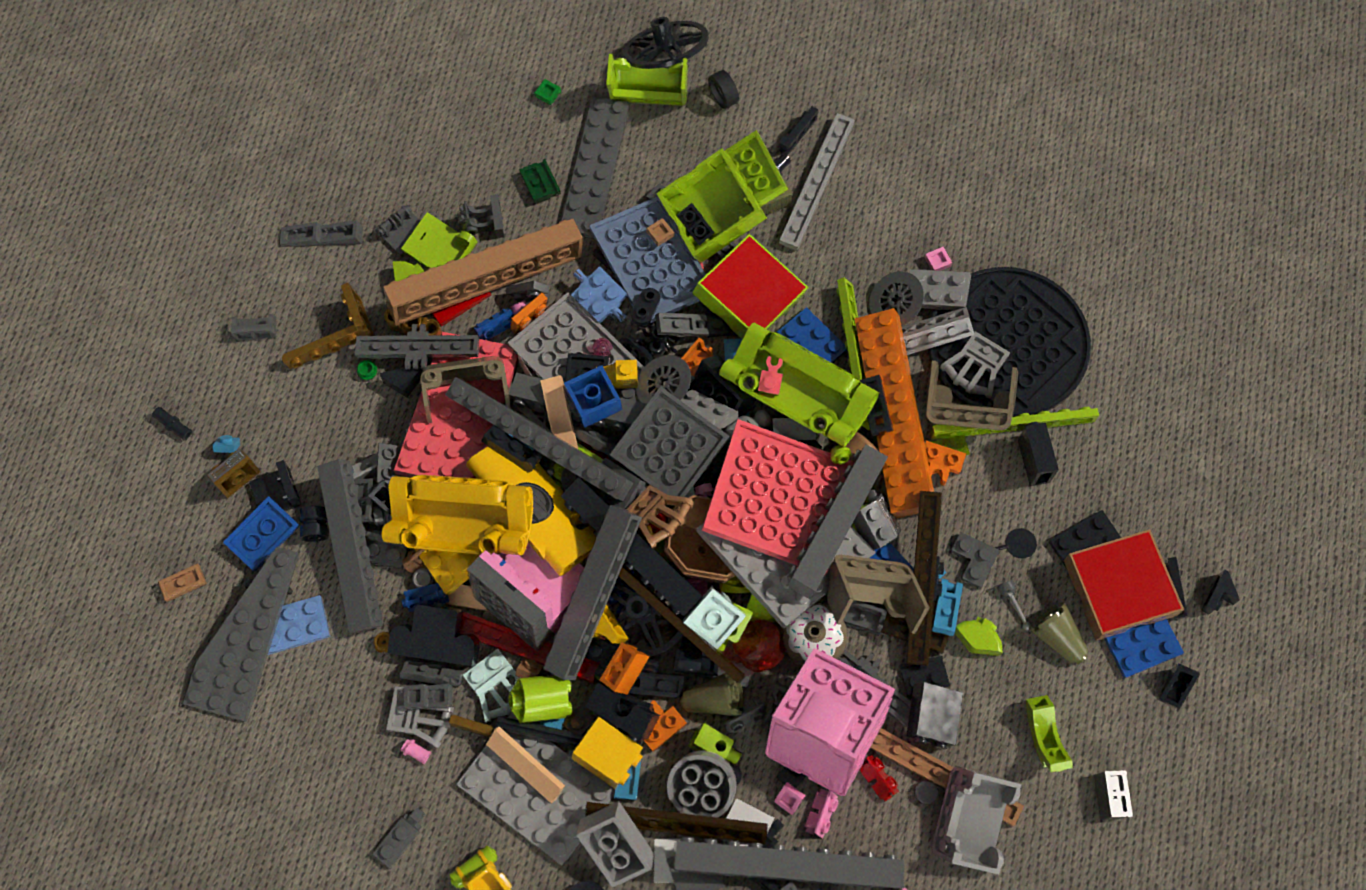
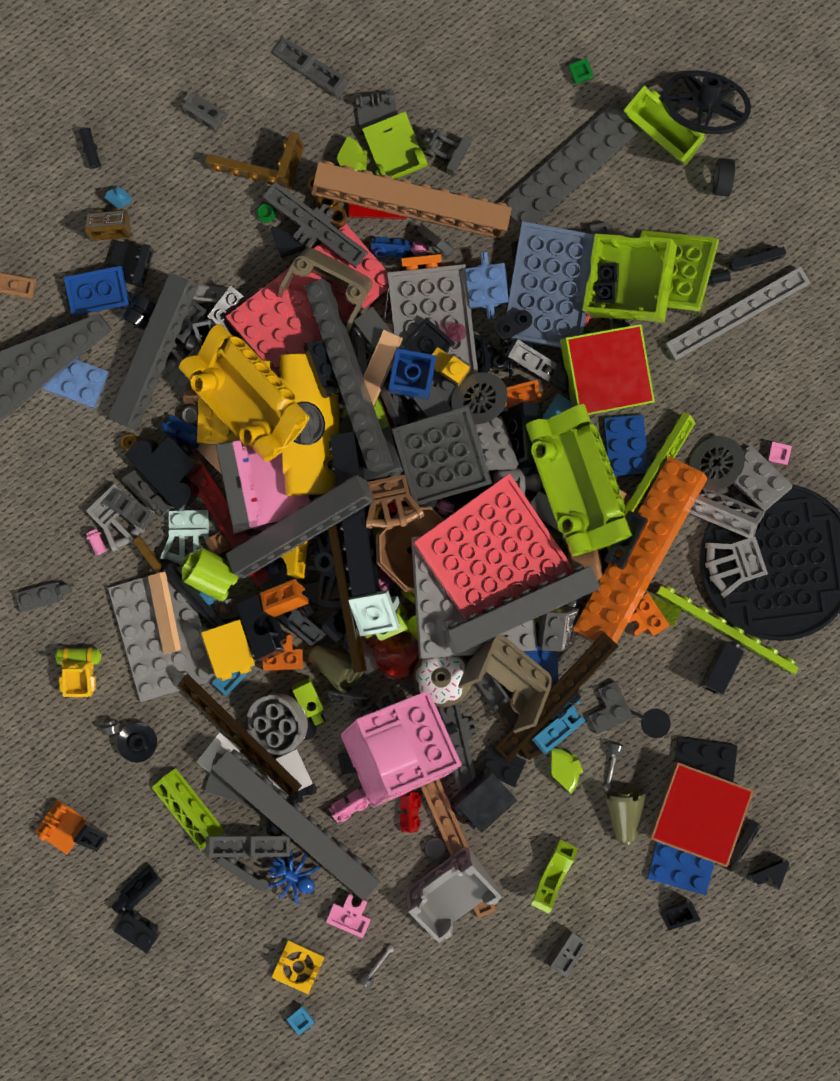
camera: 35 degrees right, 15 degrees up
dark green plate [519,159,561,204] -> none
light grey brick [576,801,654,888] -> none
medium nougat plate [646,218,674,246] -> none
coral plate [758,356,783,395] -> none
bright pink plate [774,782,806,815] -> none
lime plate [830,445,852,464] -> none
dark tan windscreen [926,360,1018,430] -> none

